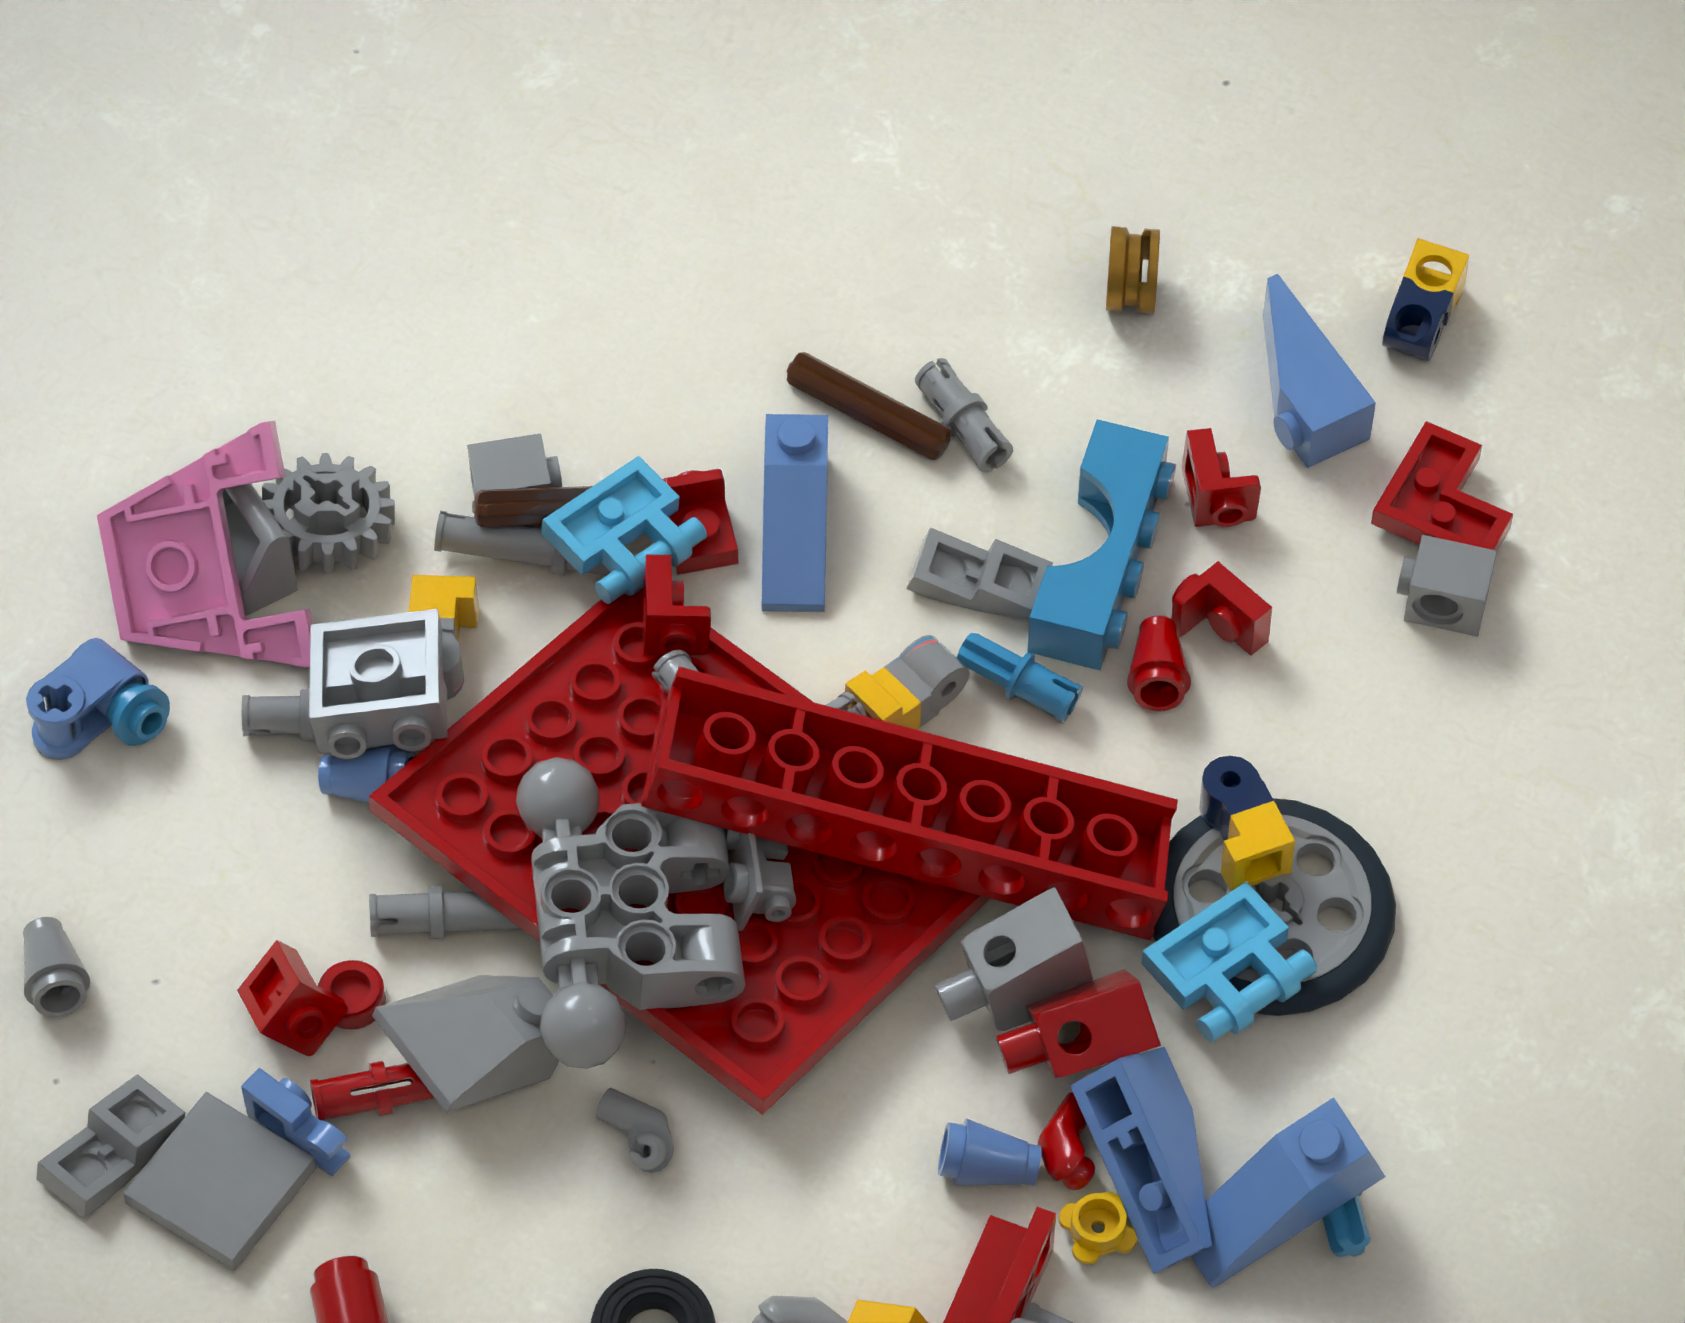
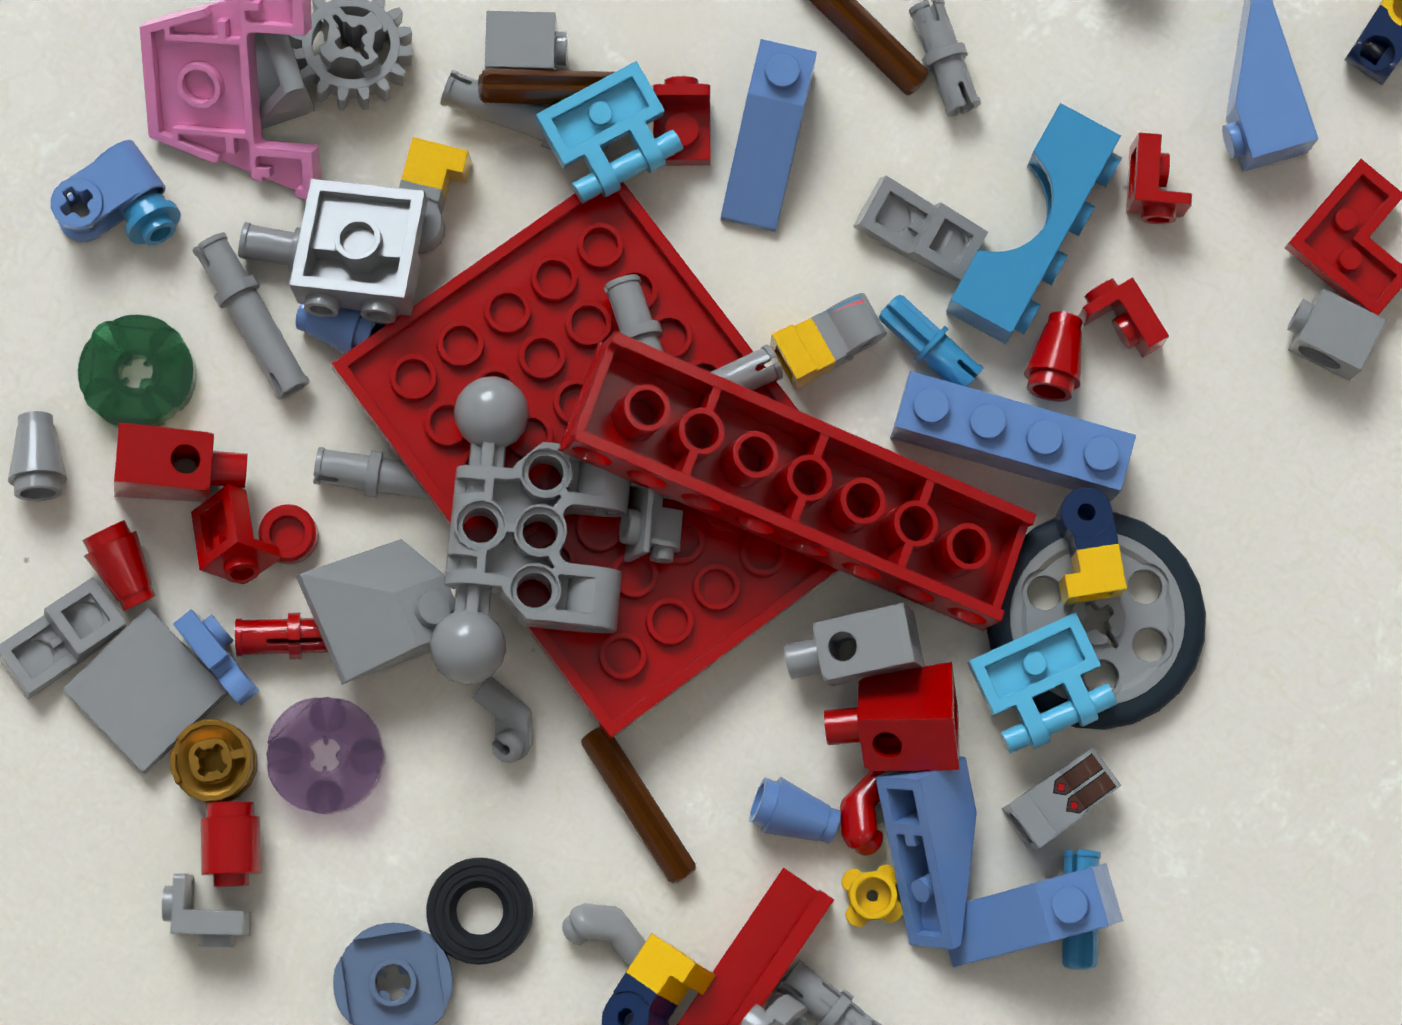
camera: 10 degrees right, 25 degrees up
red bracket [642,554,711,655] -> none
none -> clear green plate [78,315,197,428]
none -> red cone [82,520,156,611]
none -> red torso [114,423,248,502]
none -> pearl gold wheel [170,719,257,803]
none -> light grey pin [193,232,310,400]
none -> clear purple plate [266,697,386,815]
none -> reddish brown axle [581,727,696,884]
none -> medium blue brick [890,371,1136,501]
none -> light grey leg [1002,747,1121,851]

